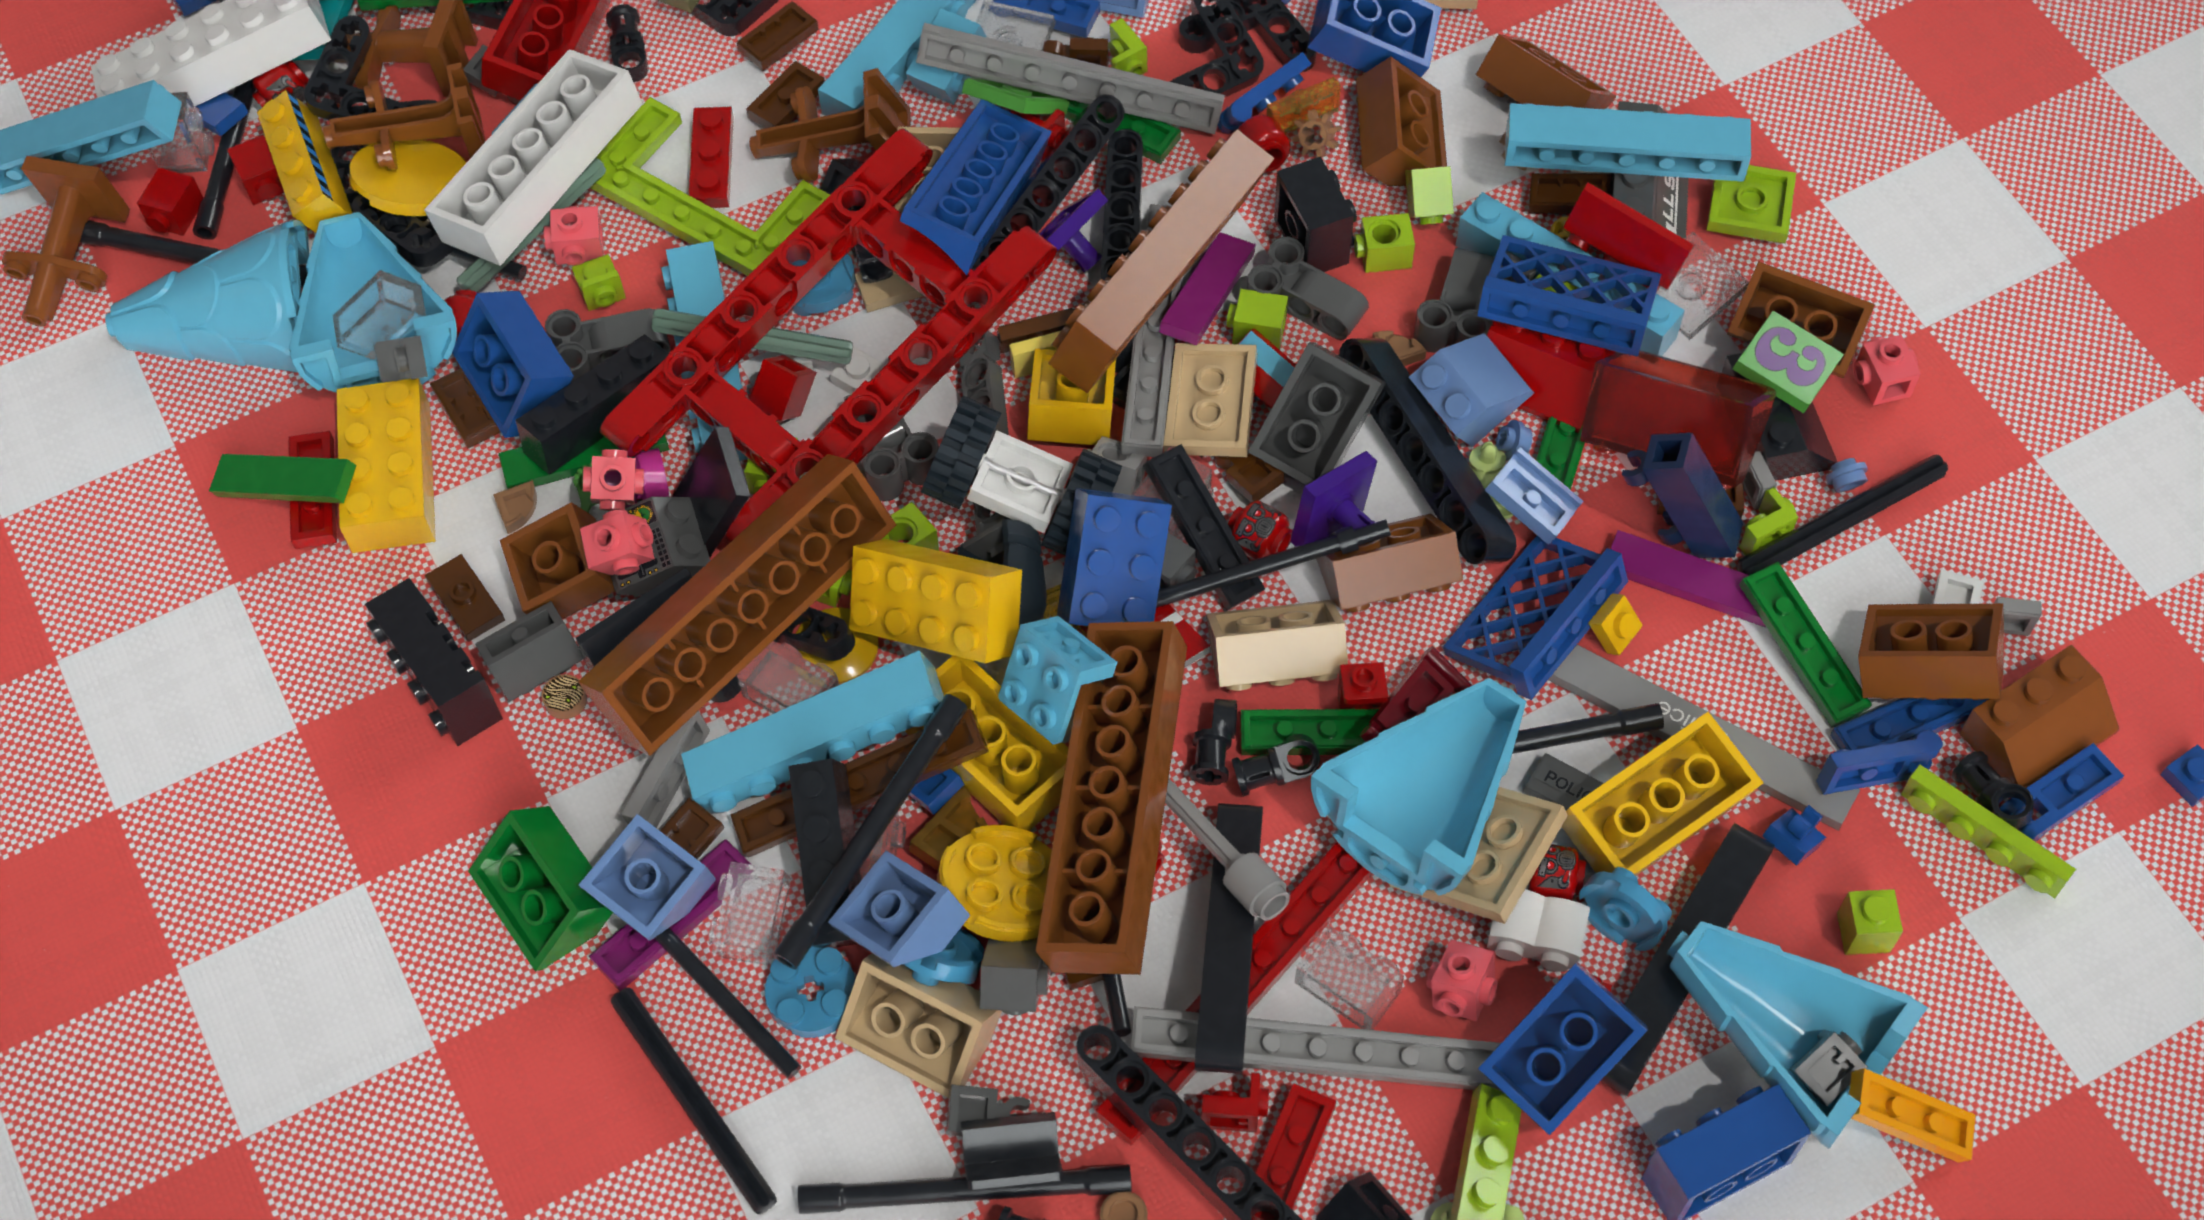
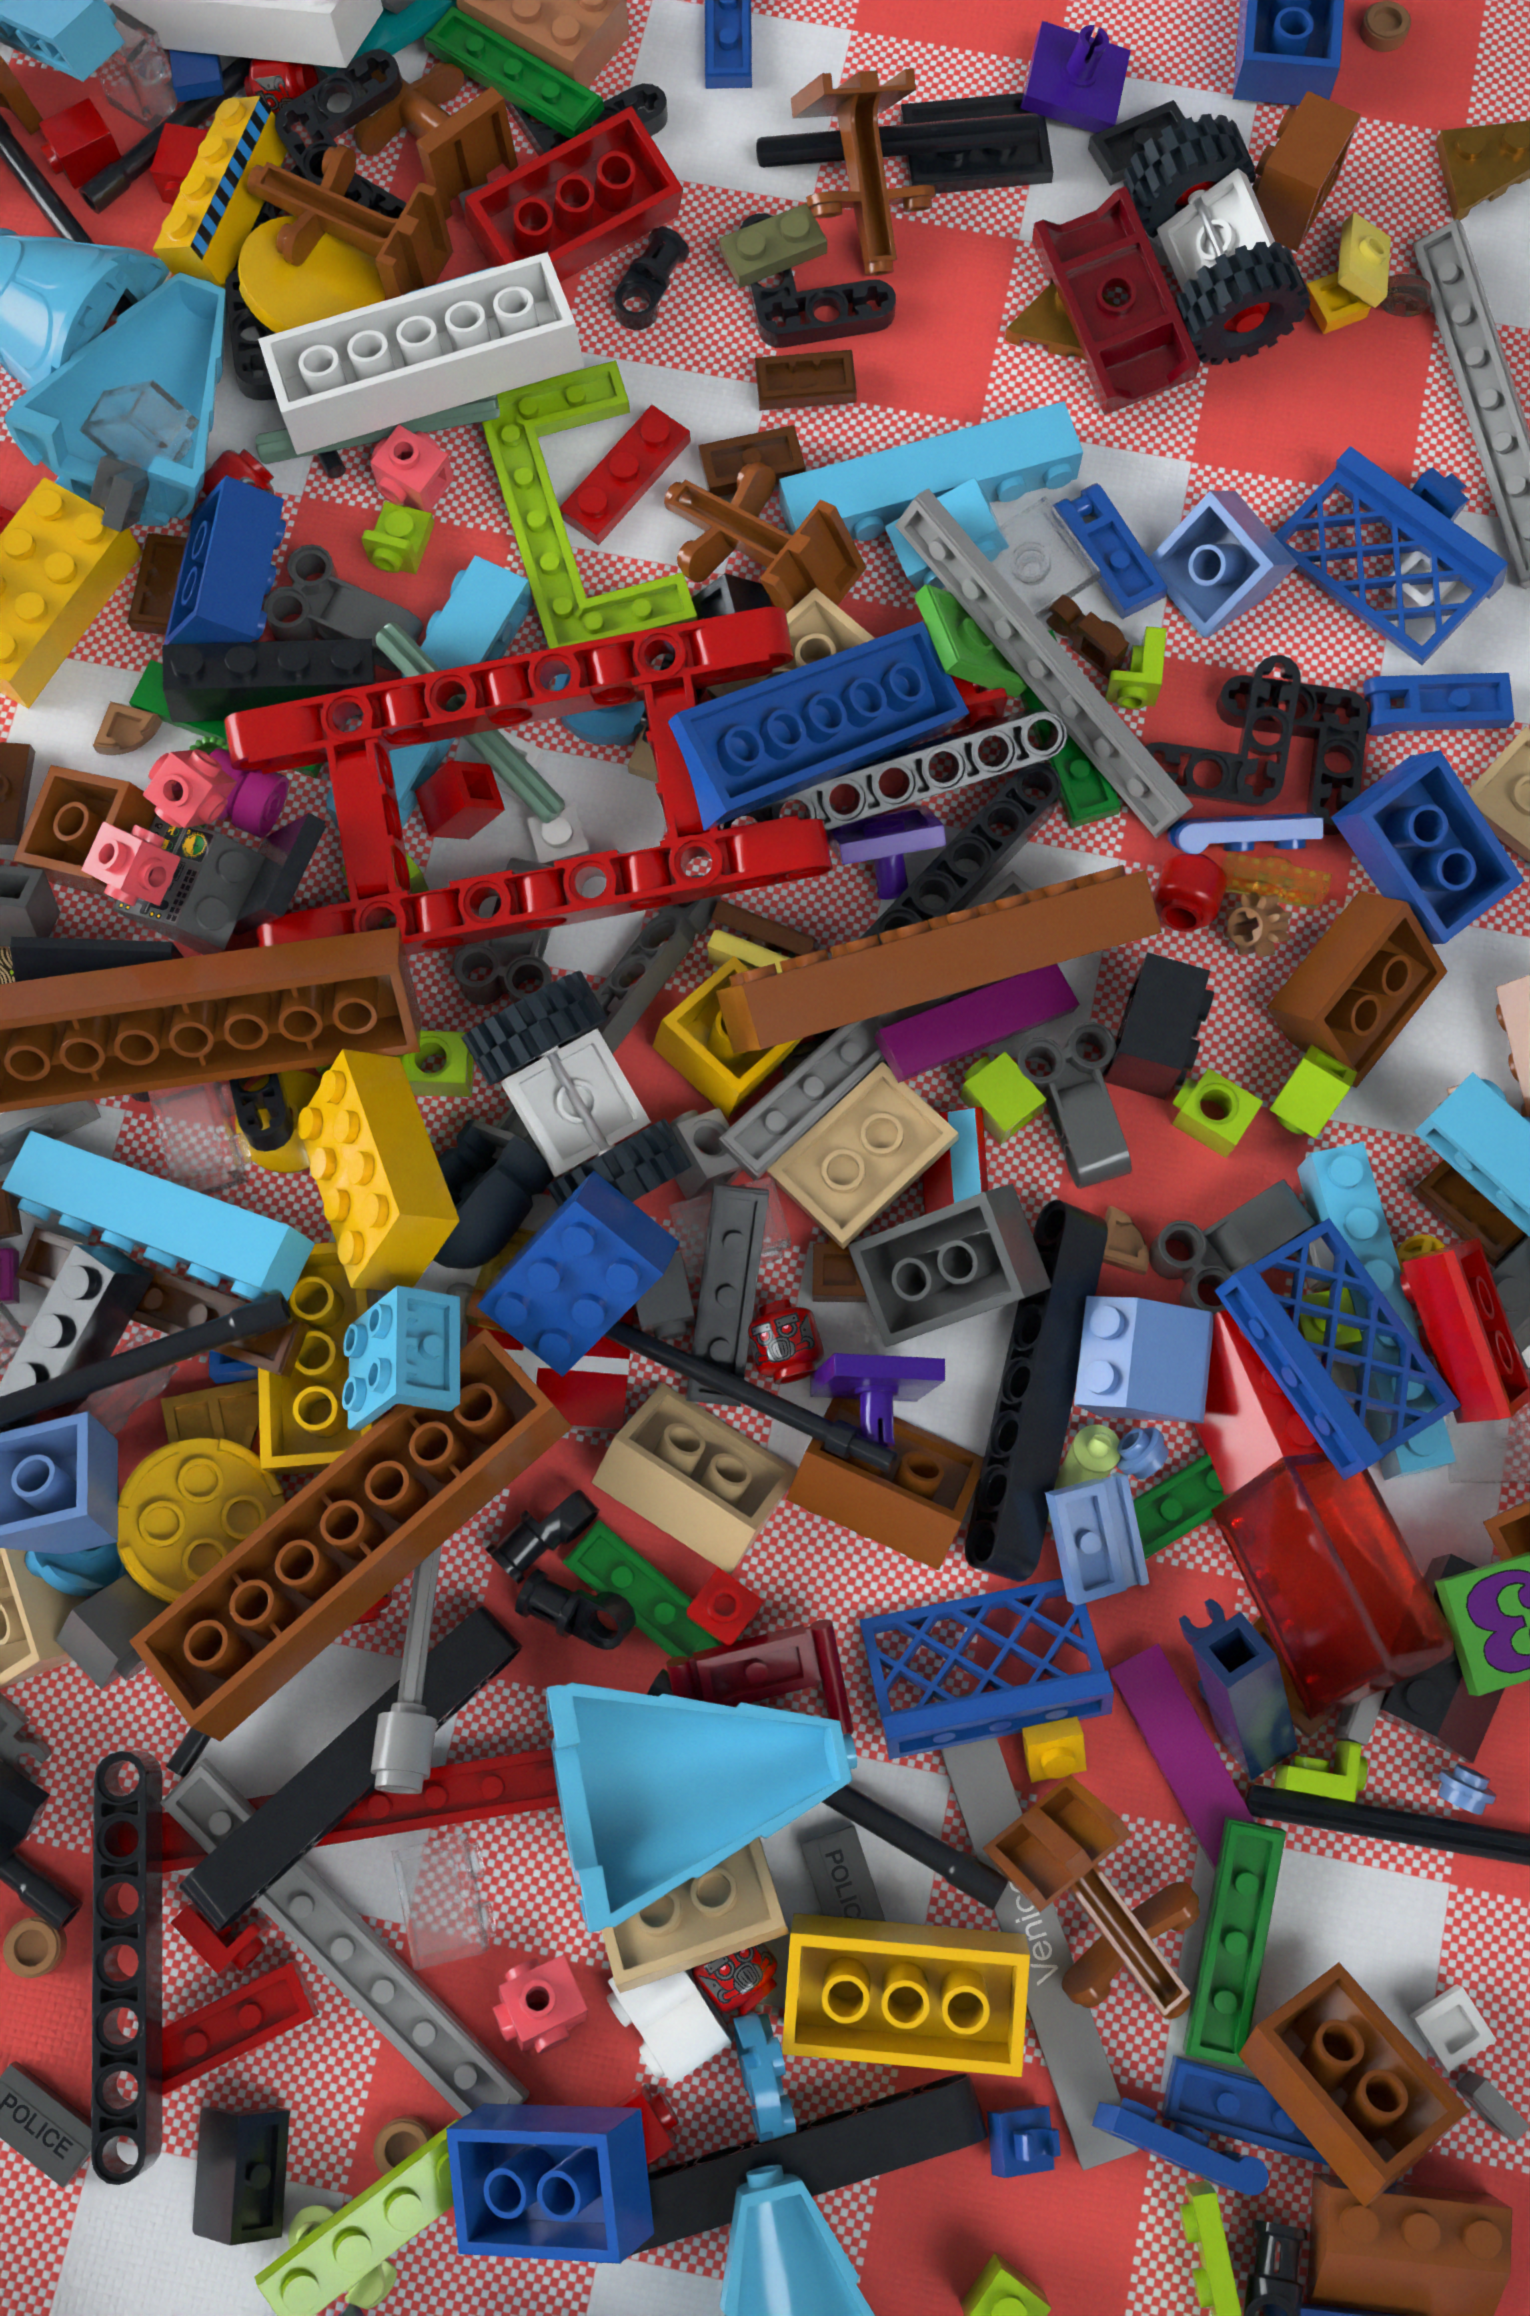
camera: 40 degrees right, 15 degrees up
none -> medium nougat tile [373,2115,434,2175]
none -> dark orange piece [982,1775,1200,2019]

